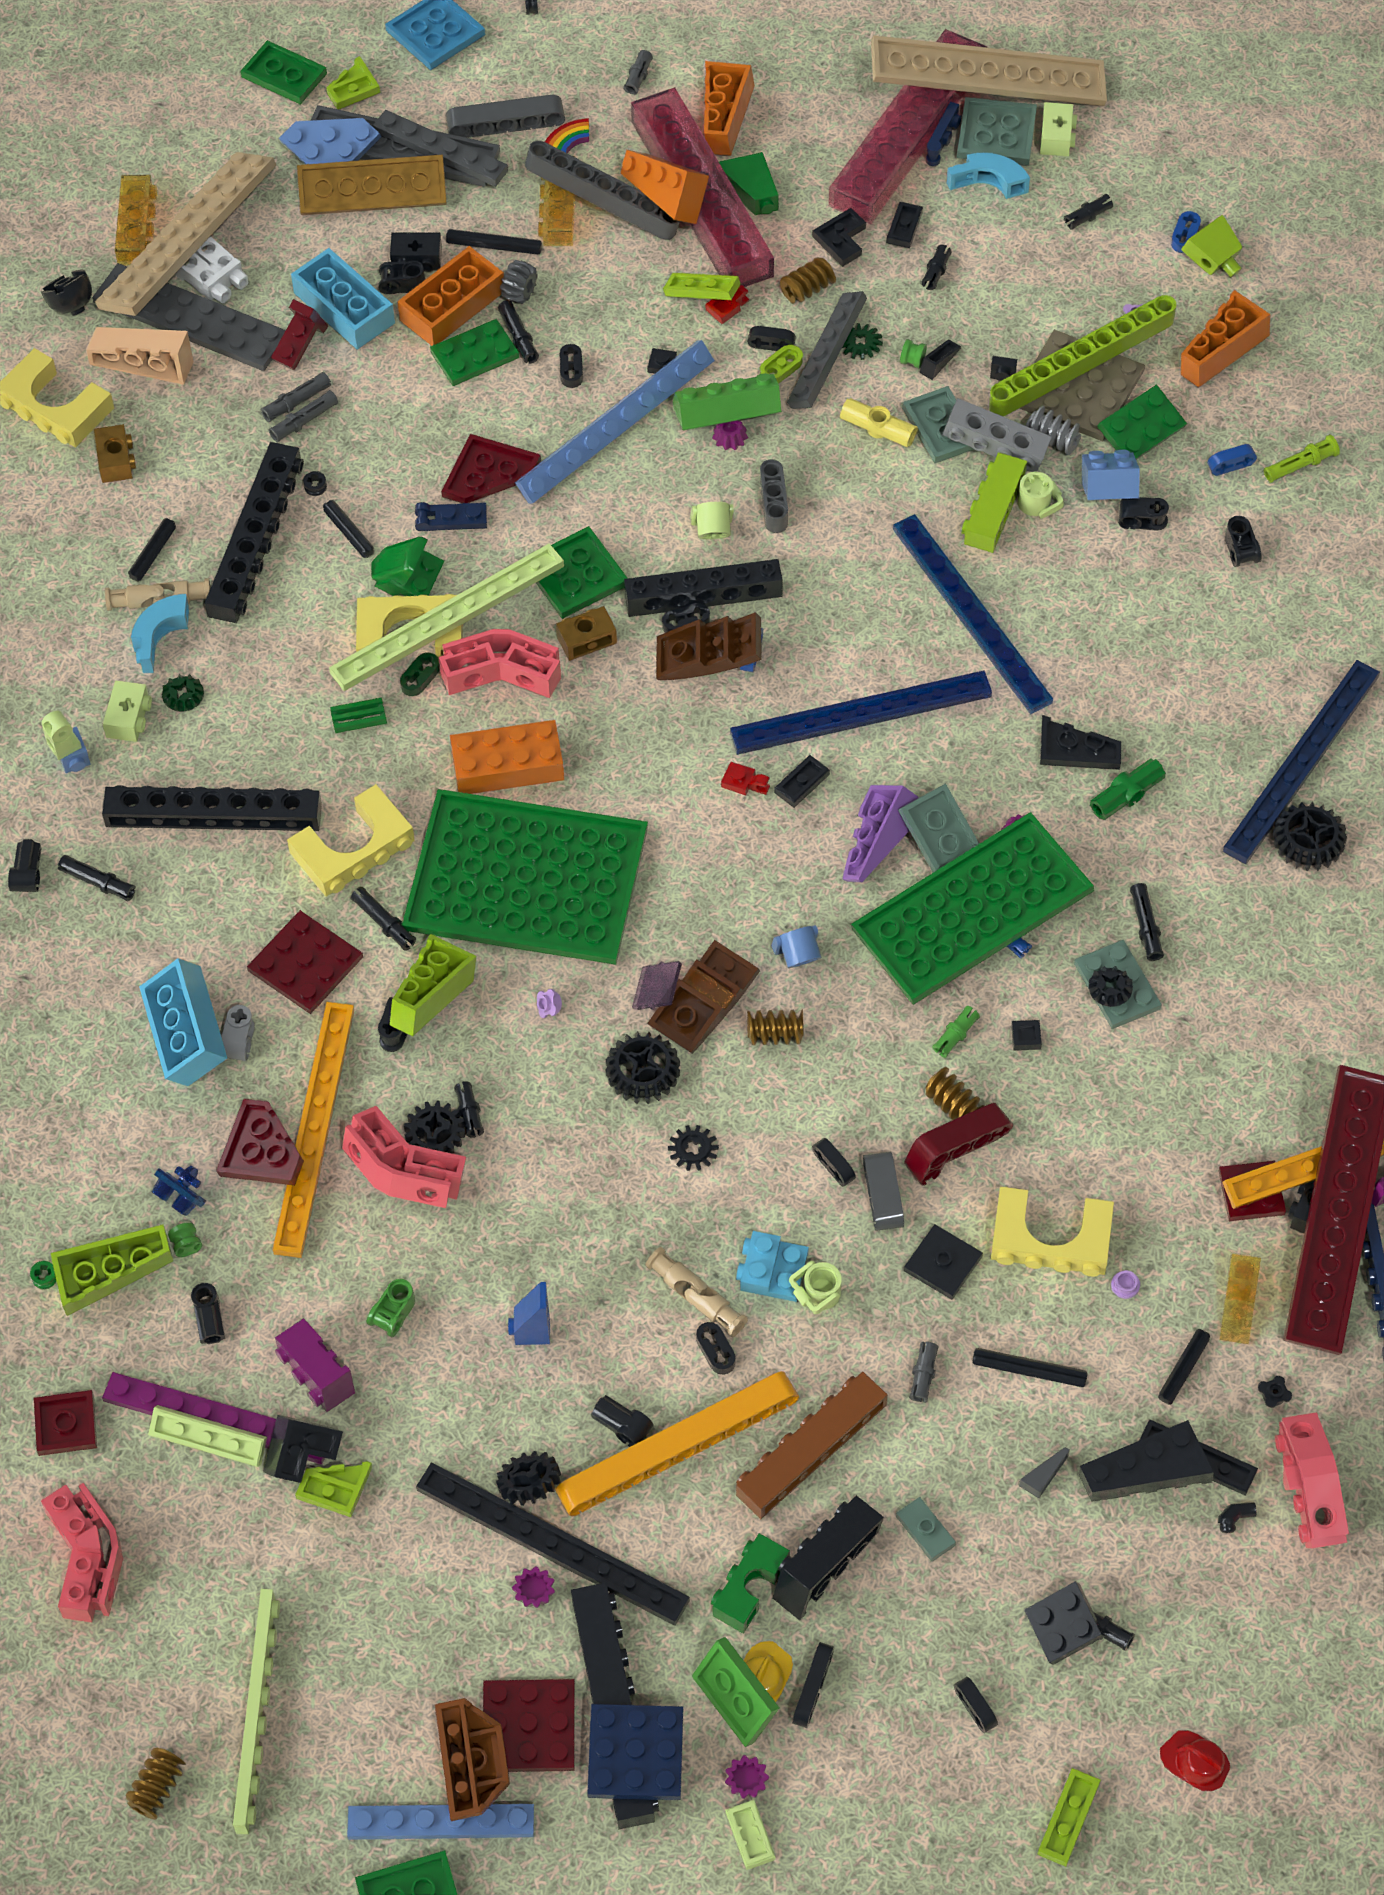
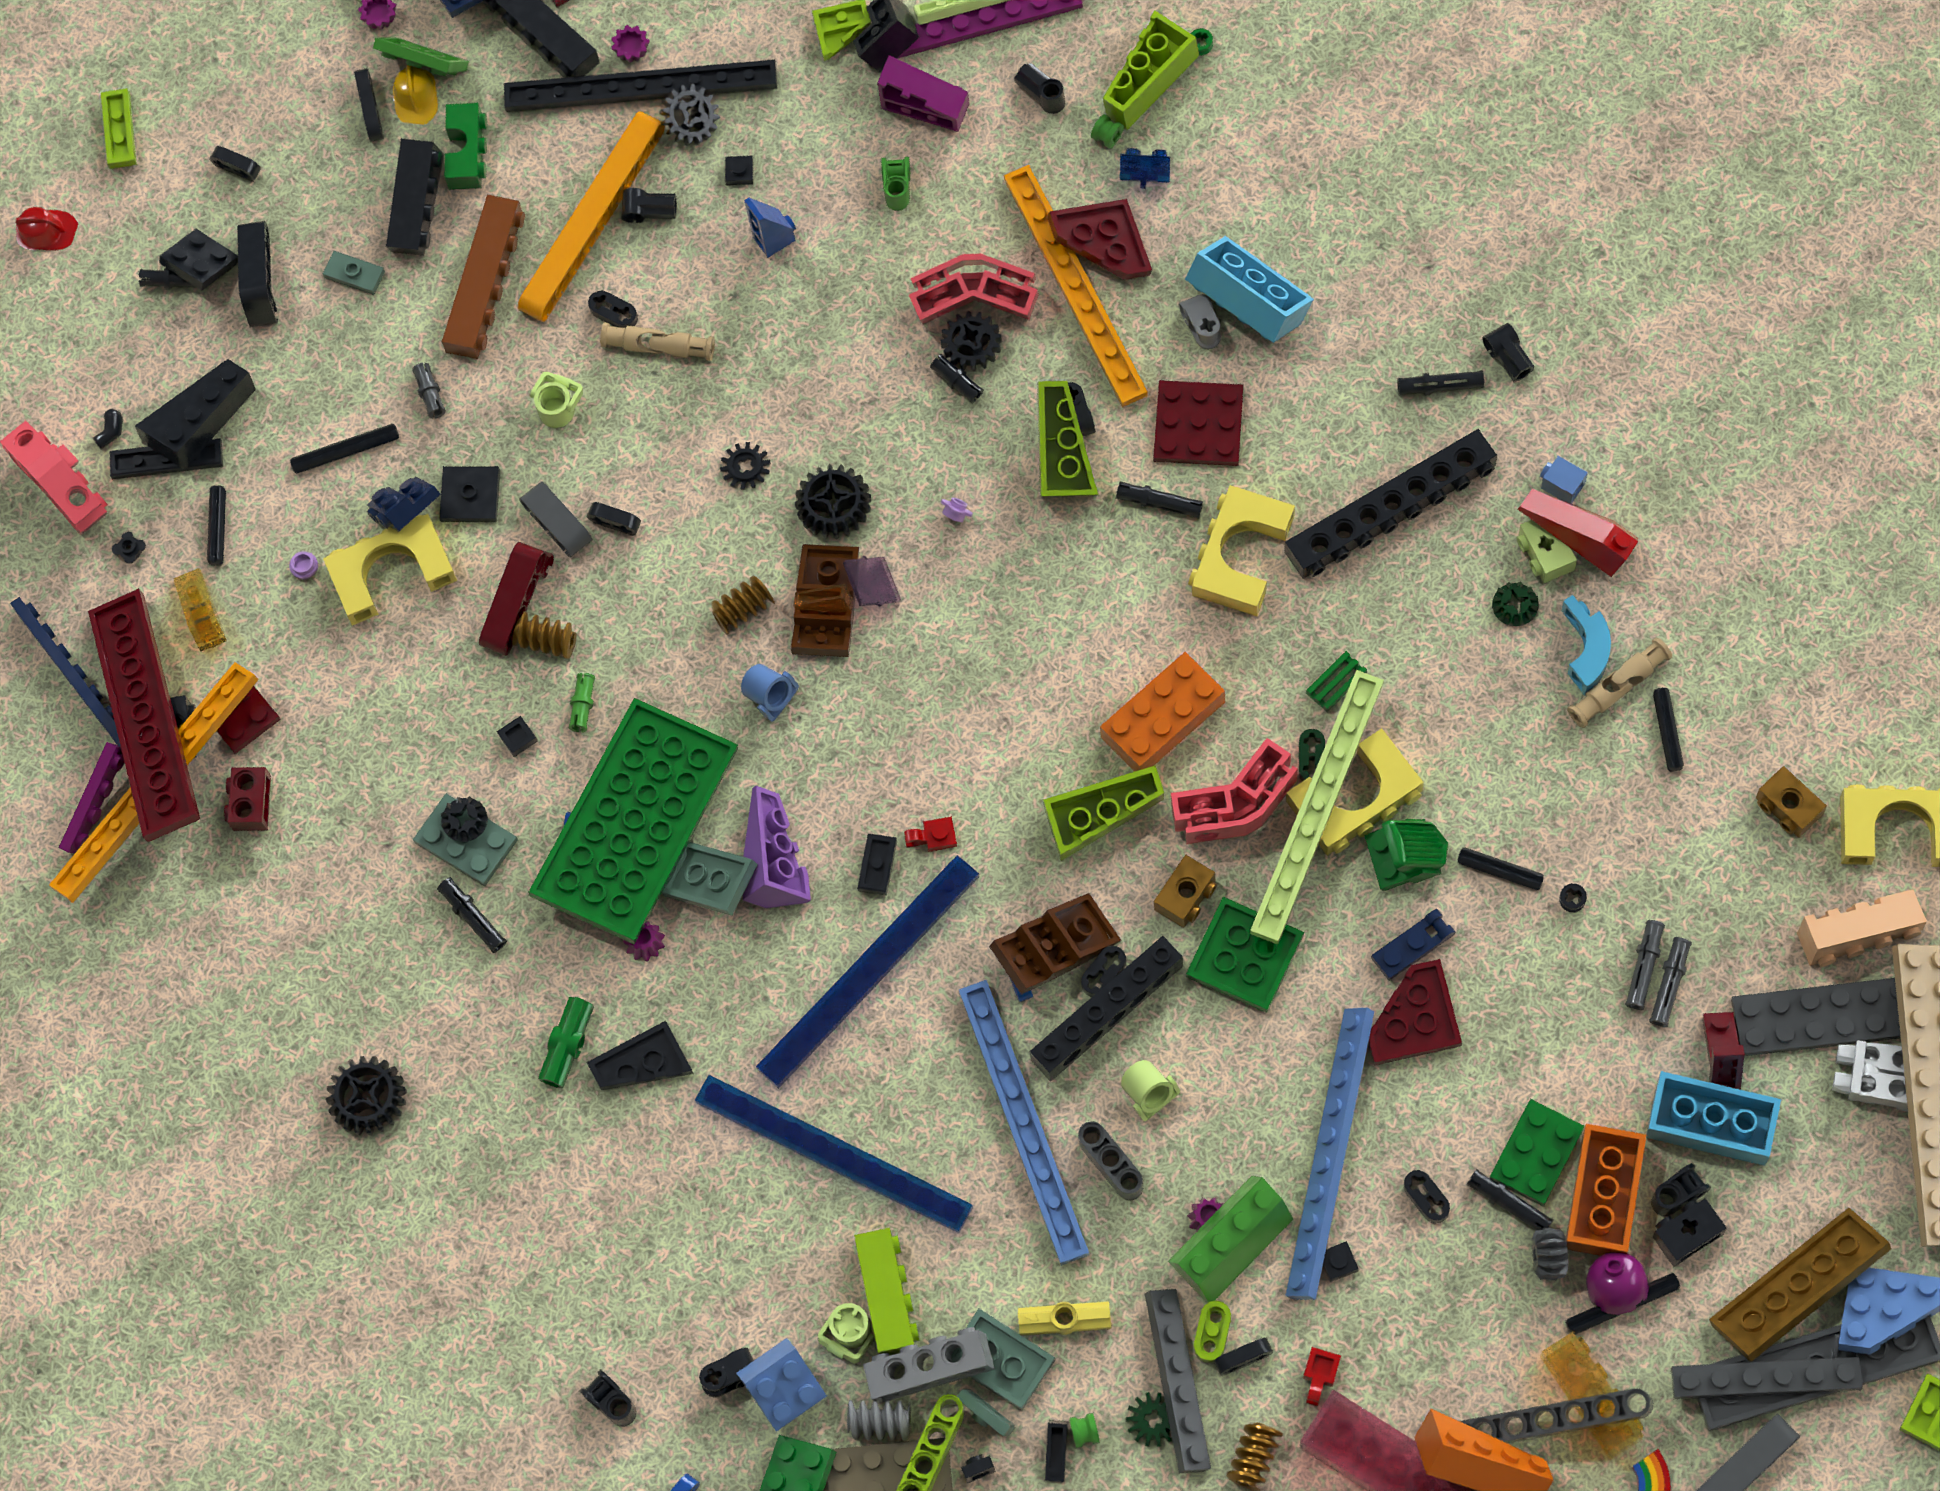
camera: 155 degrees right, 10 degrees up
yellowish green leg [42,710,82,760] -> none
black brick [205,442,304,624] -> none
green plate [402,789,648,965] -> none
lime plate [663,273,741,300] -> none
medium azure plate [736,1231,809,1302] -> none
dark grey piece [1019,1447,1070,1498] -> none
dark blue plate [1223,660,1380,864] -> none
none -> dark red brick [224,767,271,831]
none -> black beam [237,221,278,327]
none -> dark blue plate [366,476,441,532]
none -> black plate [725,155,754,186]
none -> sand green plate [957,1389,1016,1436]
none -> medium blue plate [959,980,1089,1265]
none -> lime wedge [1043,765,1164,861]
none -> red wedge [1517,488,1638,577]
none -> magenta cylinder [1586,1252,1649,1315]

